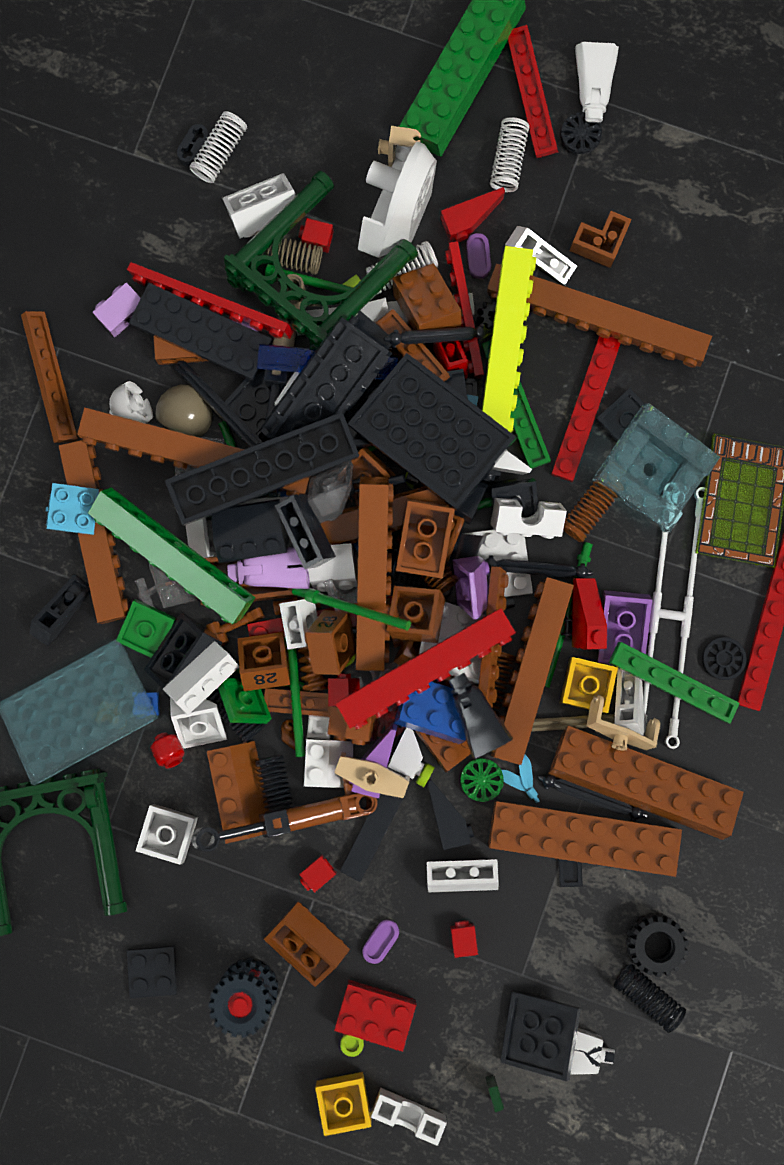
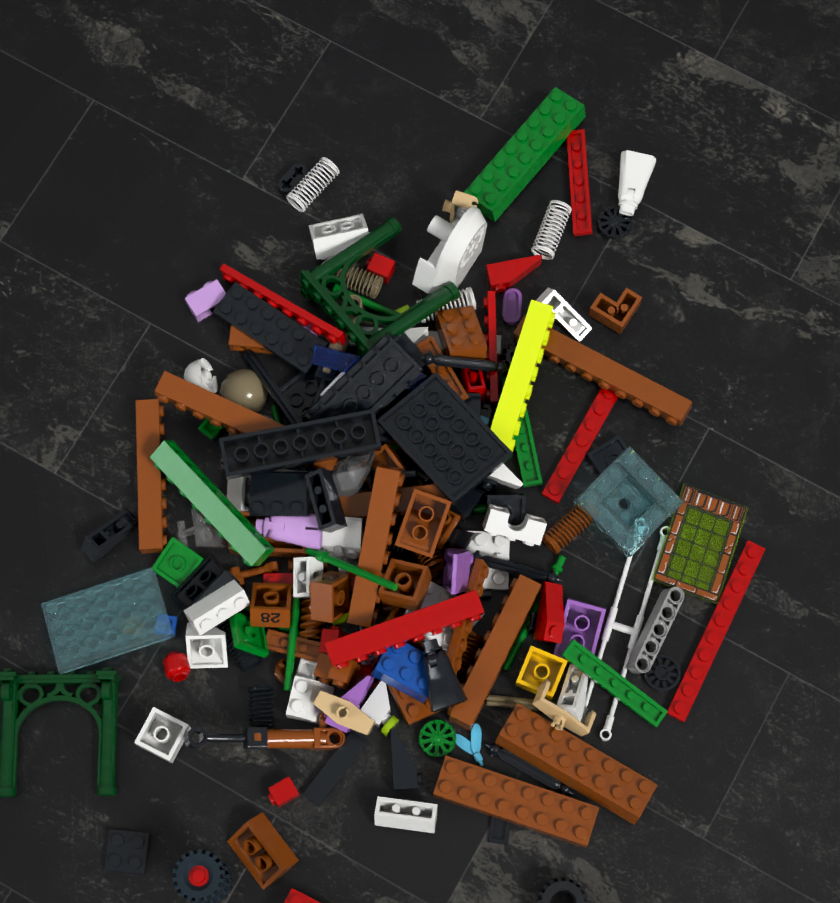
camera: 10 degrees right, 10 degrees down
dark orange plate [21,311,78,443] -> none
medium azure plate [45,483,99,535] -> none
dark orange slope [207,741,269,844] -> none
medium lavender tile [362,919,399,964] -> none
red brick [450,920,478,958] -> none
none -> green tile [198,419,225,441]
none -> light grey beam [627,587,684,674]

